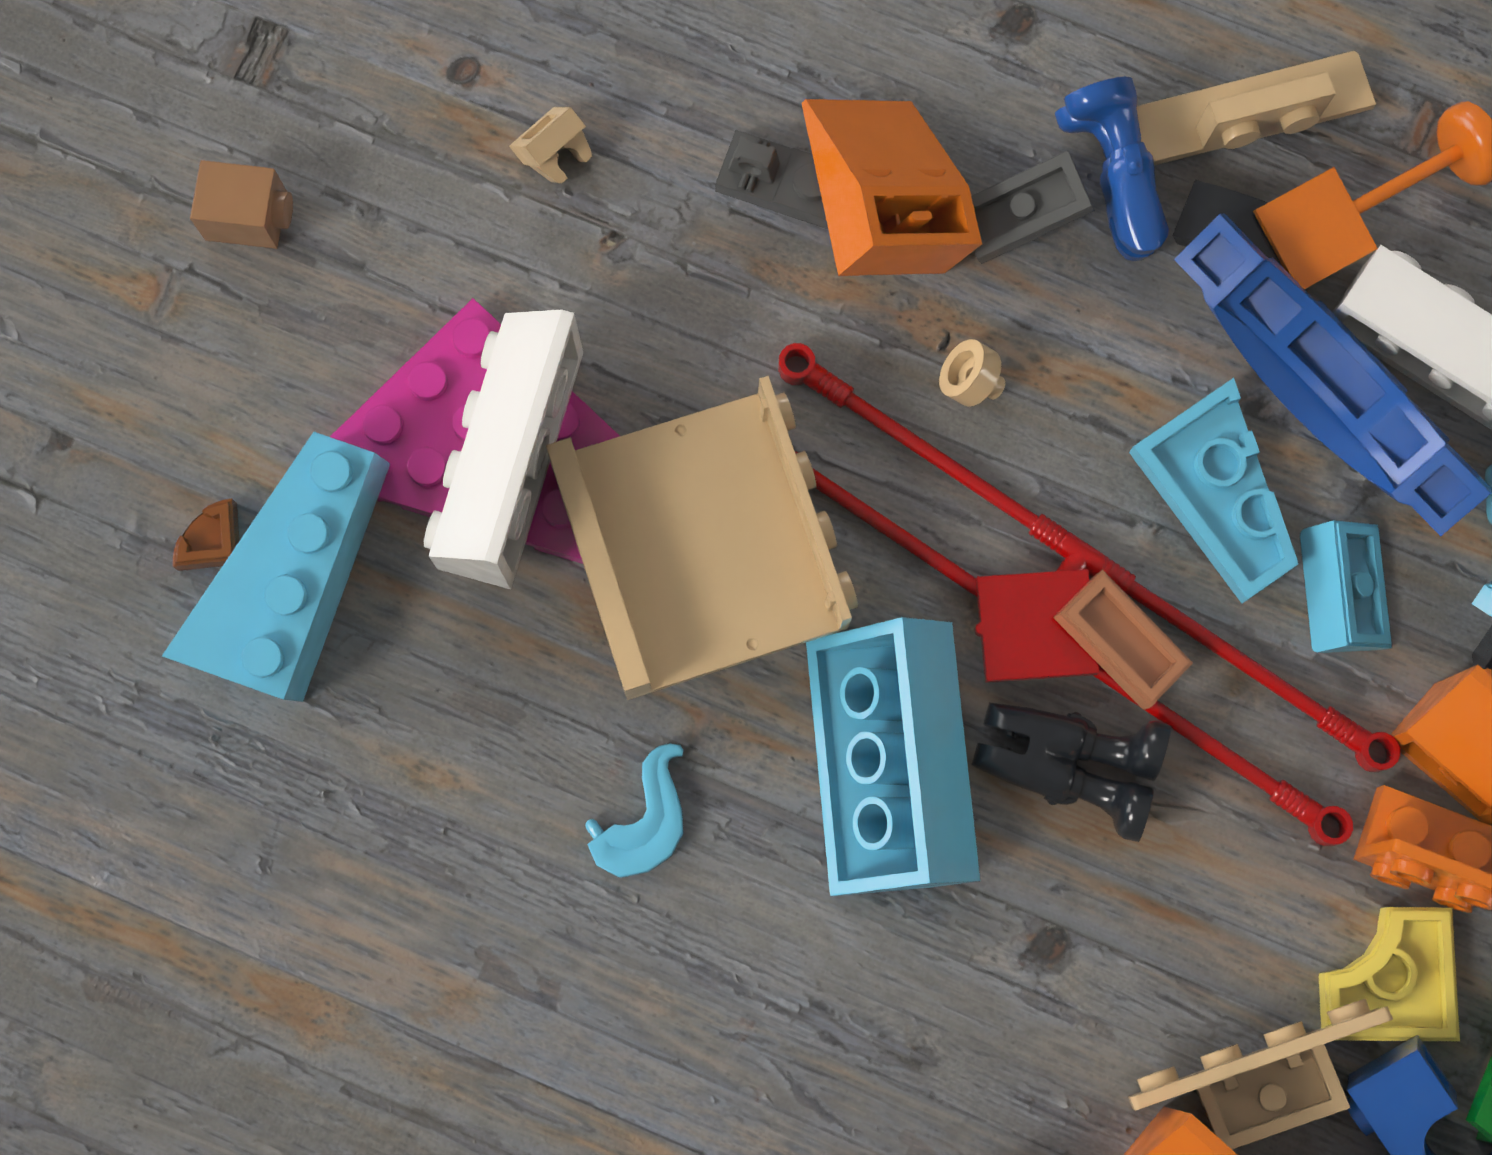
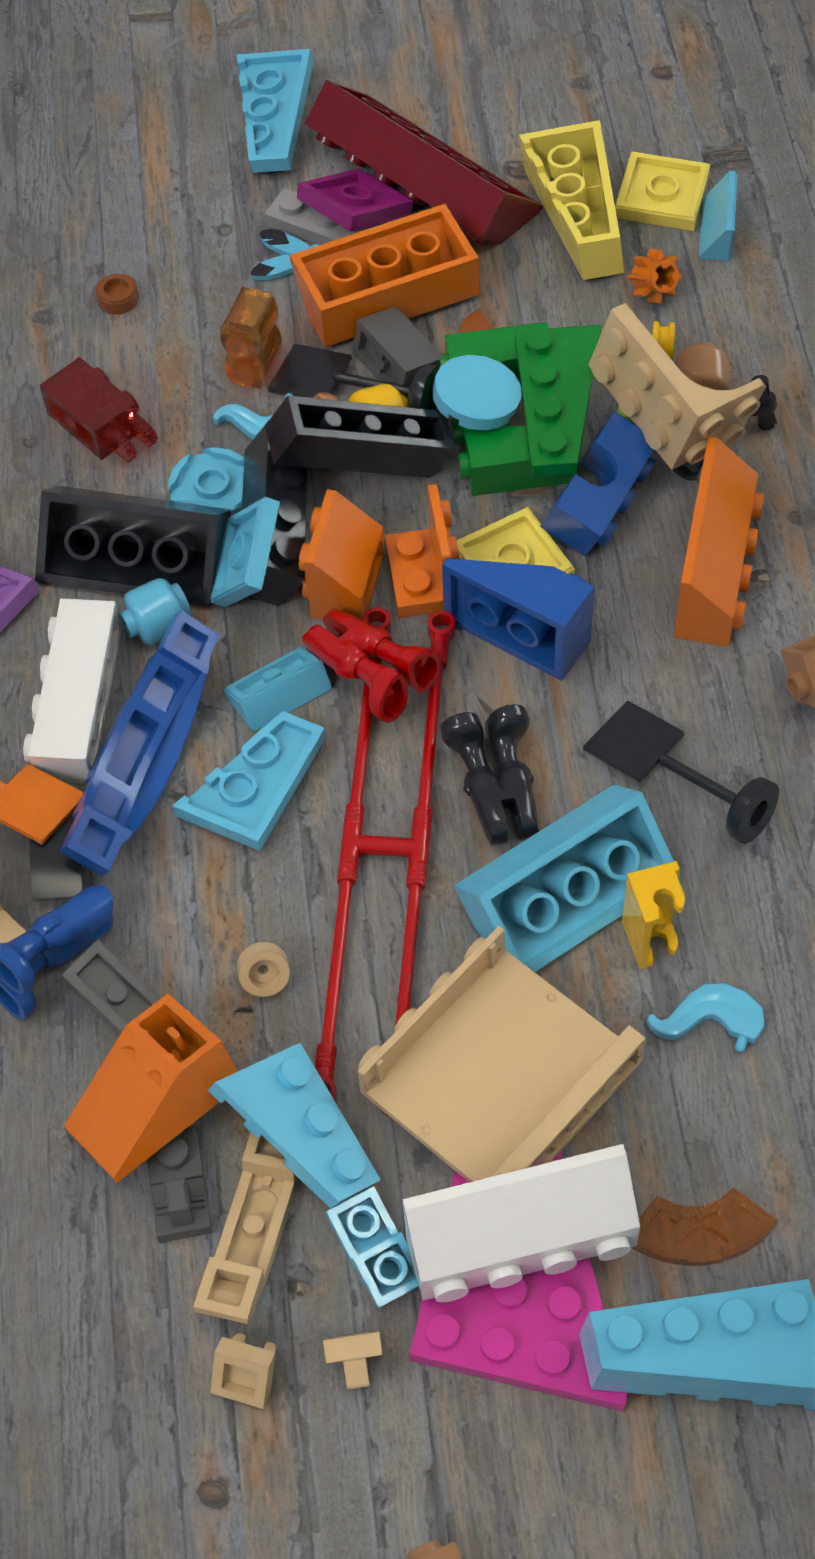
camera: 115 degrees left, 20 degrees down
dark orange tile [173,498,240,571] -> none
red piece [974,569,1099,683] -> none
nougat tile [1053,570,1193,710] -> none
tan bracket [1128,999,1393,1149] -> none
none -> tan slope [193,1133,298,1324]
none -> medium azure wing [207,1043,381,1209]
none -> red piece [302,608,441,723]
none -> tan tile [323,1331,383,1390]
none -> medium azure slope [325,1186,419,1309]
none -> blue slope [442,558,594,681]
none -> black piece [583,700,779,844]
none -> yellow hinge [622,861,685,969]
none -> clear orange tile [631,1188,778,1266]

